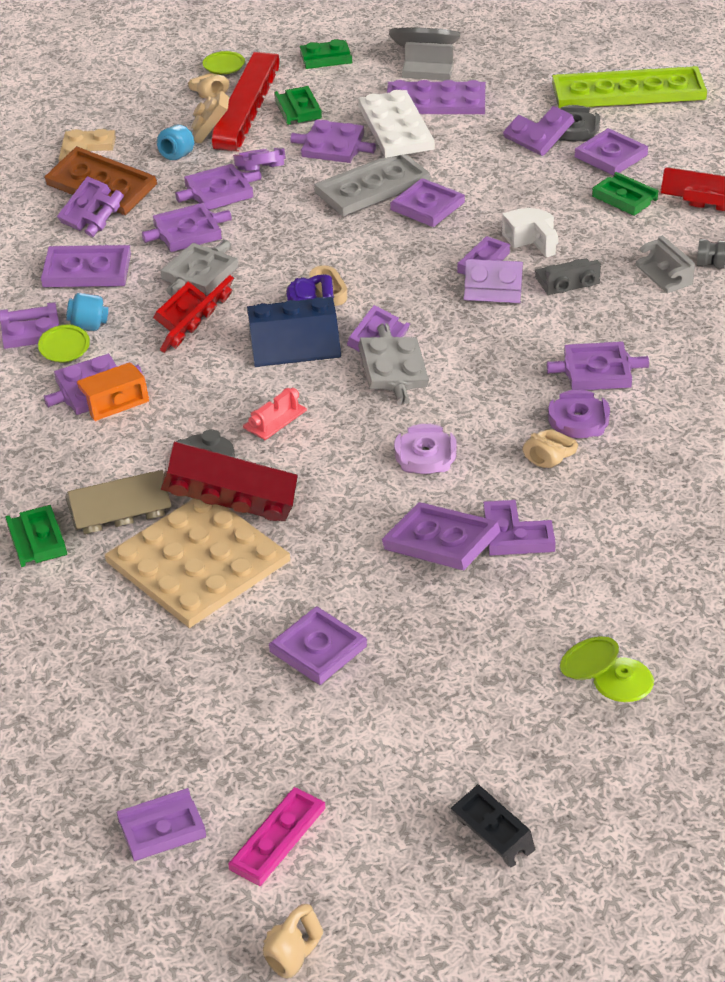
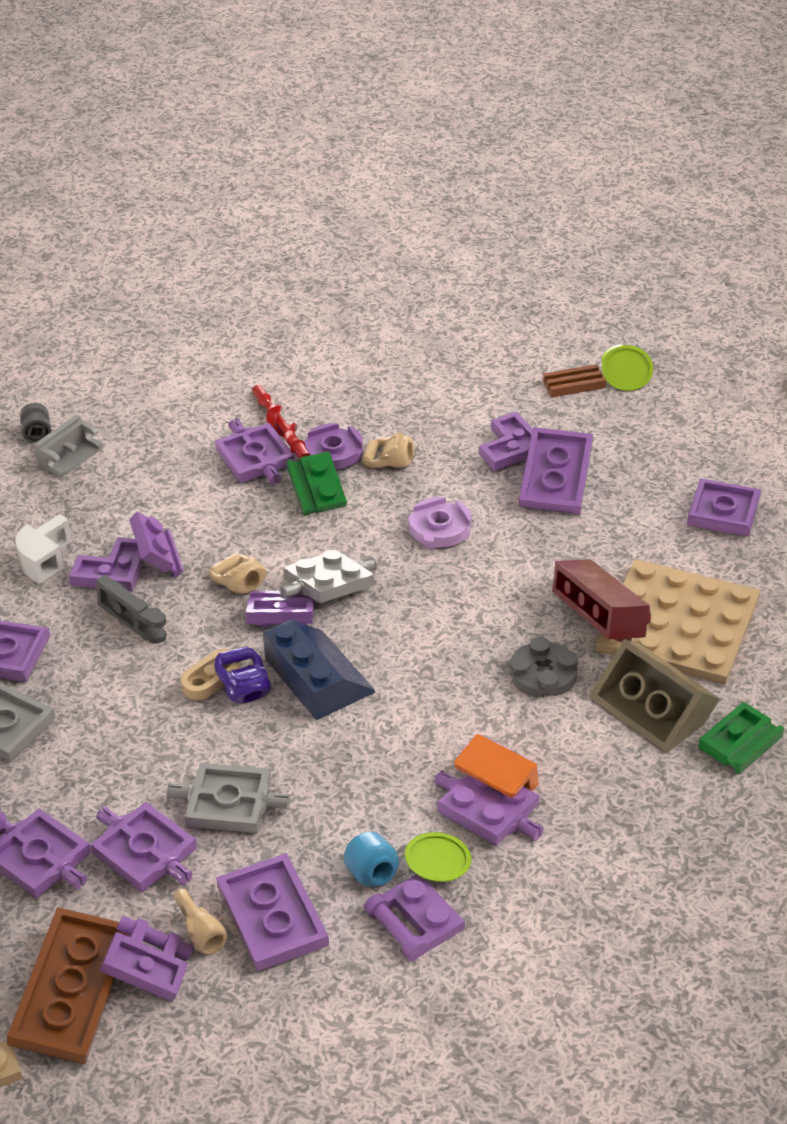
camera: 115 degrees left, 0 degrees up
red bracket [153,275,235,353] -> none
coral hinge [243,387,307,441] -> none
dark grey bracket [535,258,601,295] -> none
none -> dark grey hinge [97,574,167,644]
none -> tan piece [174,889,227,955]
none -> tan piece [209,554,267,594]
none -> red piece [252,384,311,459]
none -> green plate [287,451,347,516]
none -> dark orange tile [542,364,606,398]

